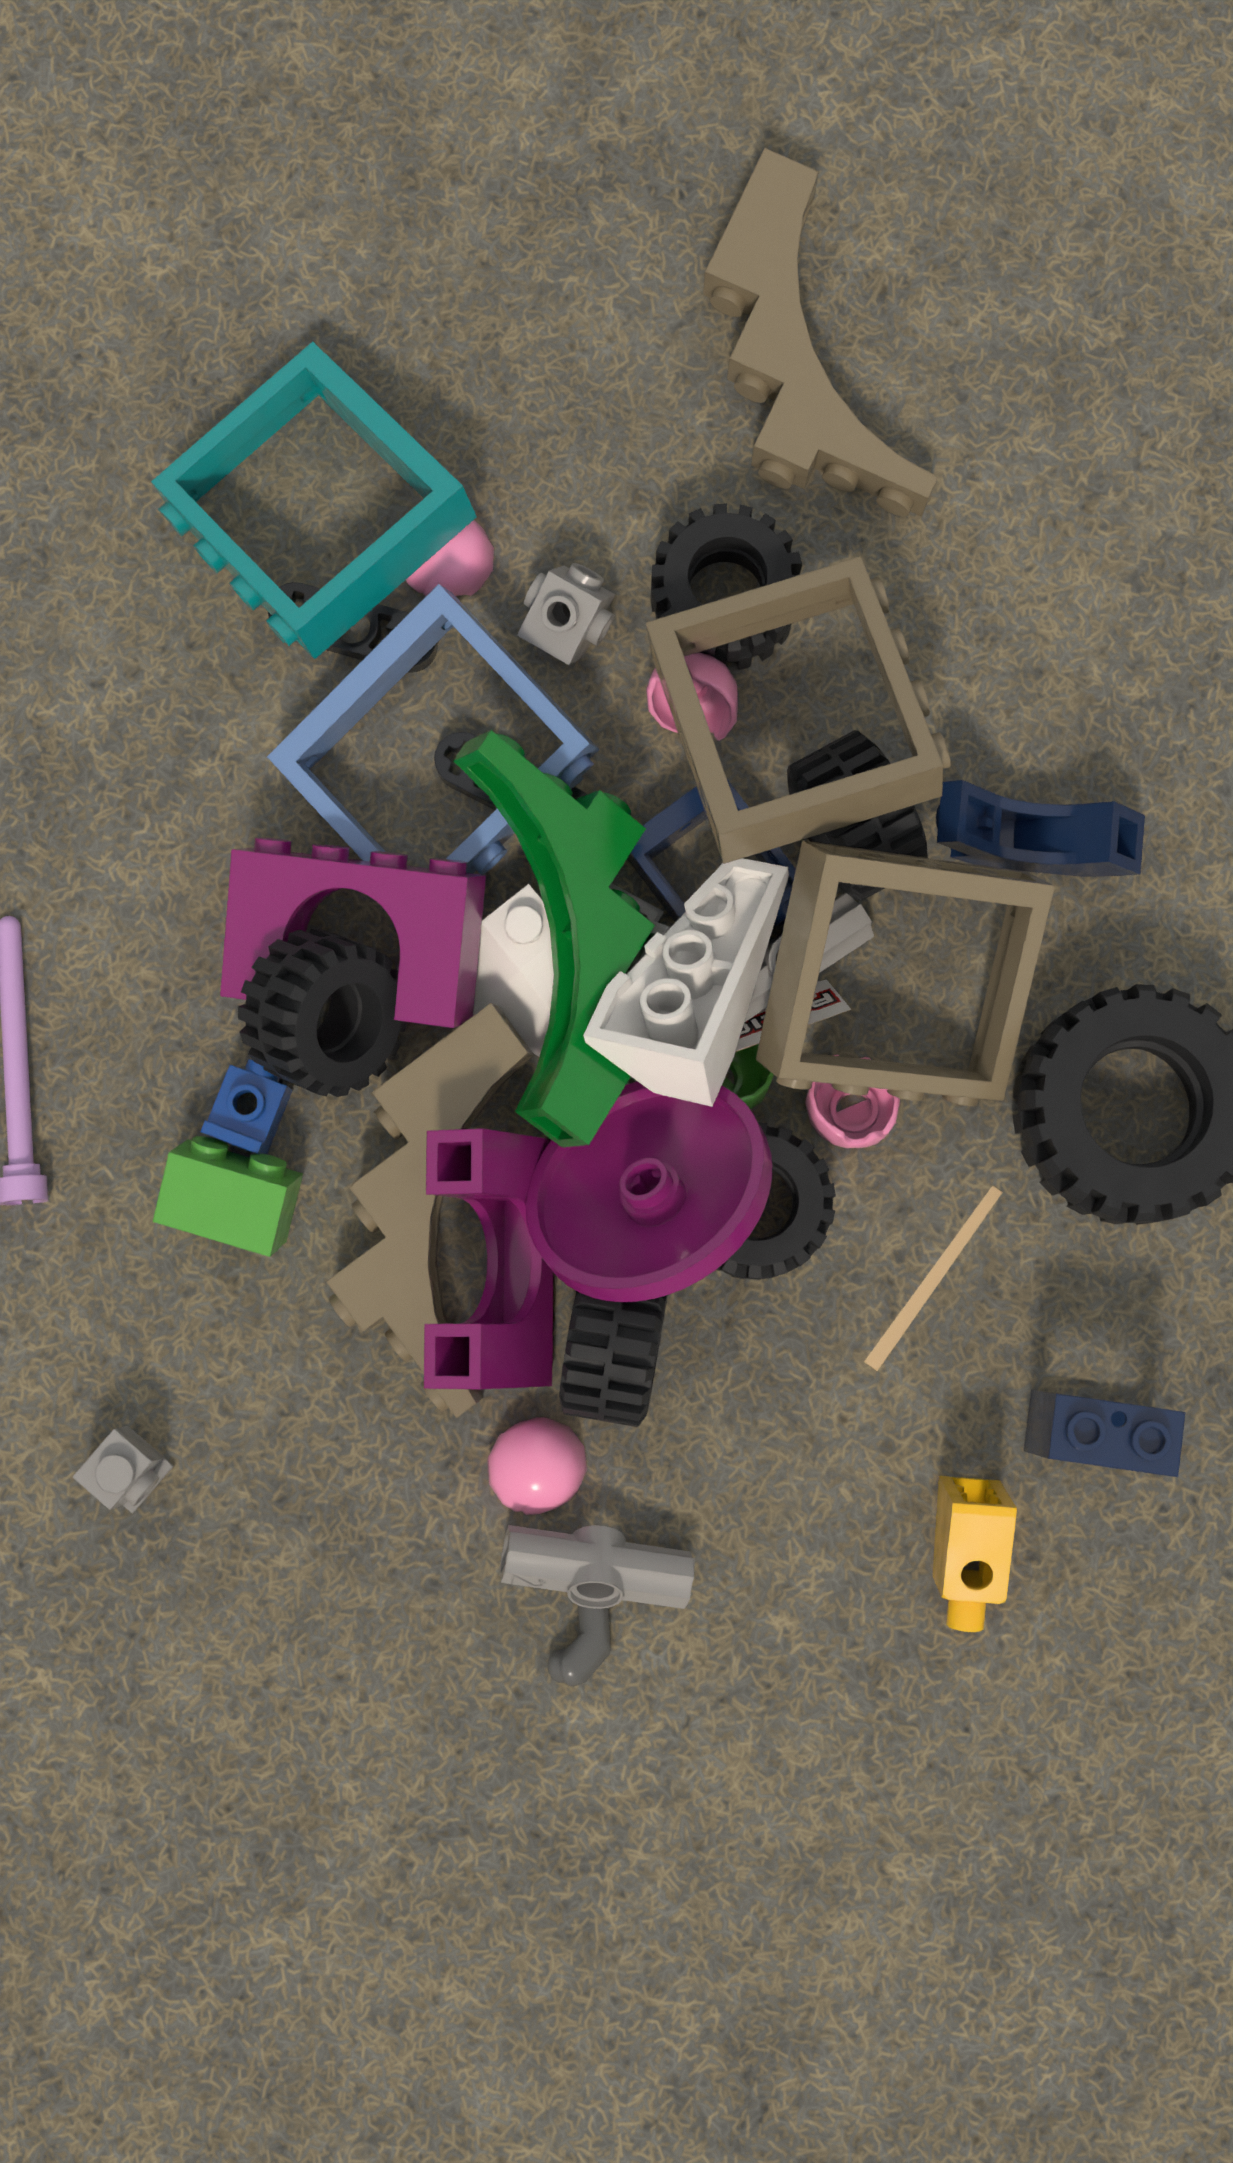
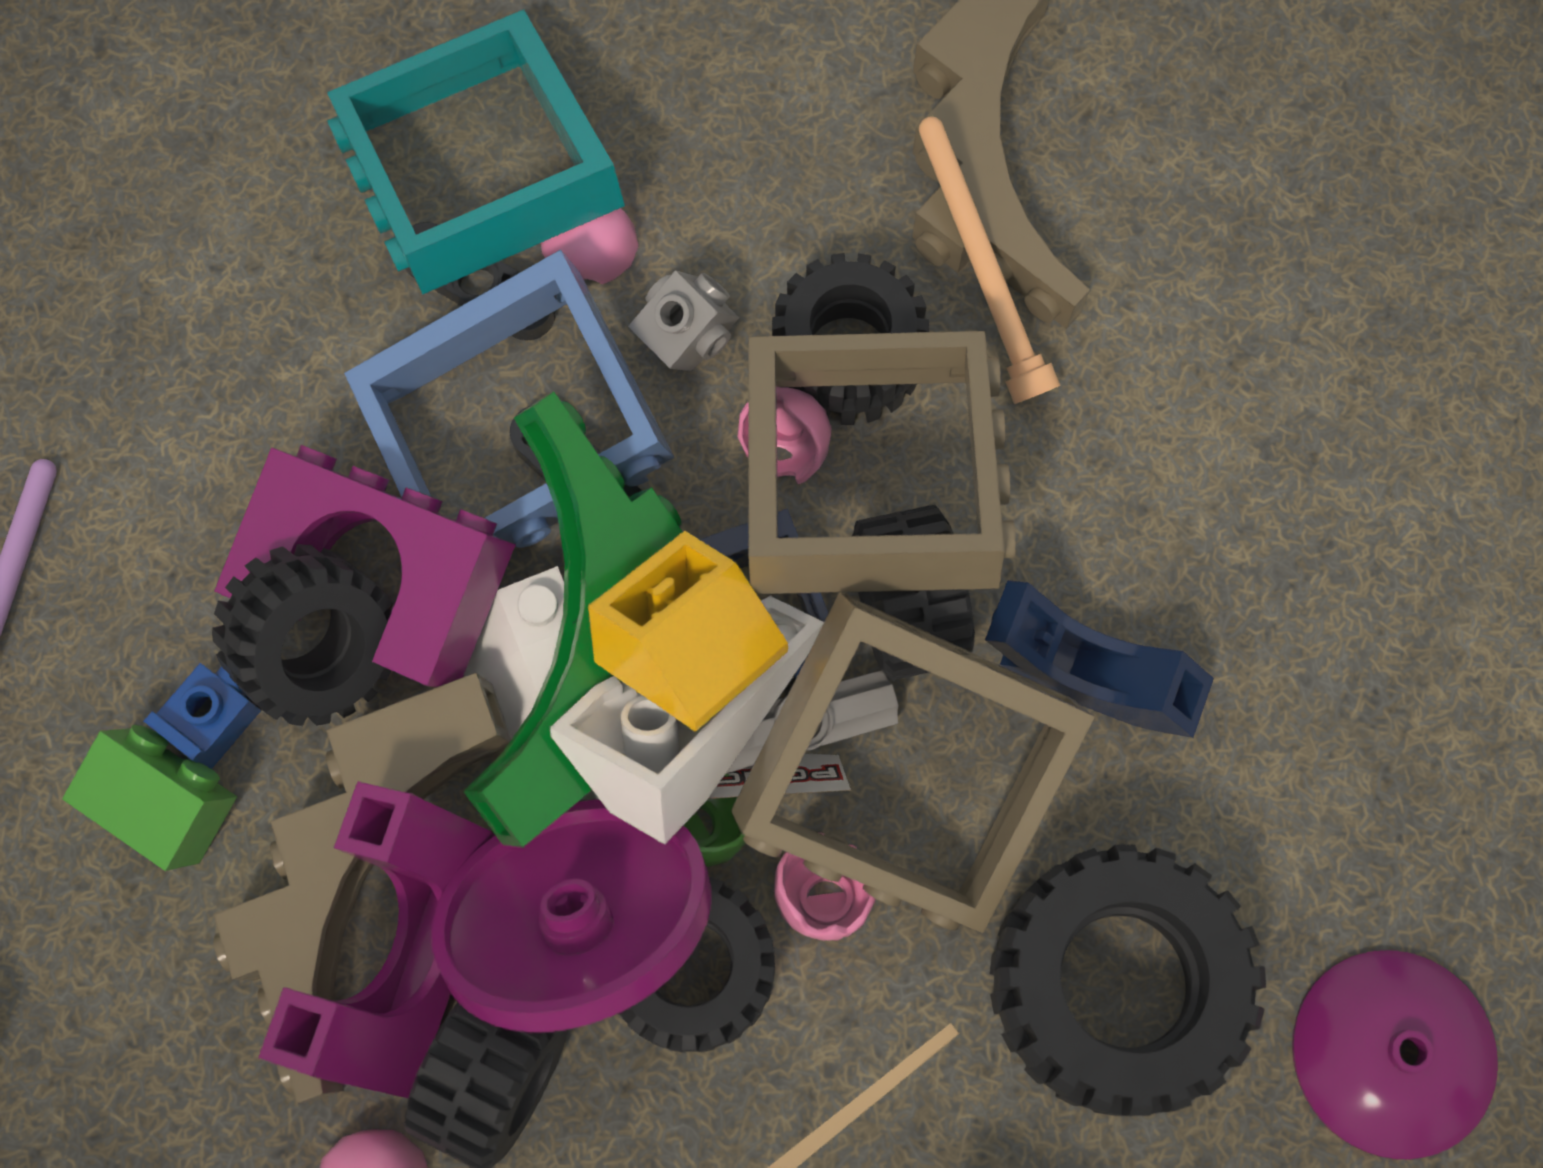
camera: 15 degrees right, 10 degrees down
none -> yellow slope [588,531,788,732]
none -> light nougat piece [919,116,1061,404]

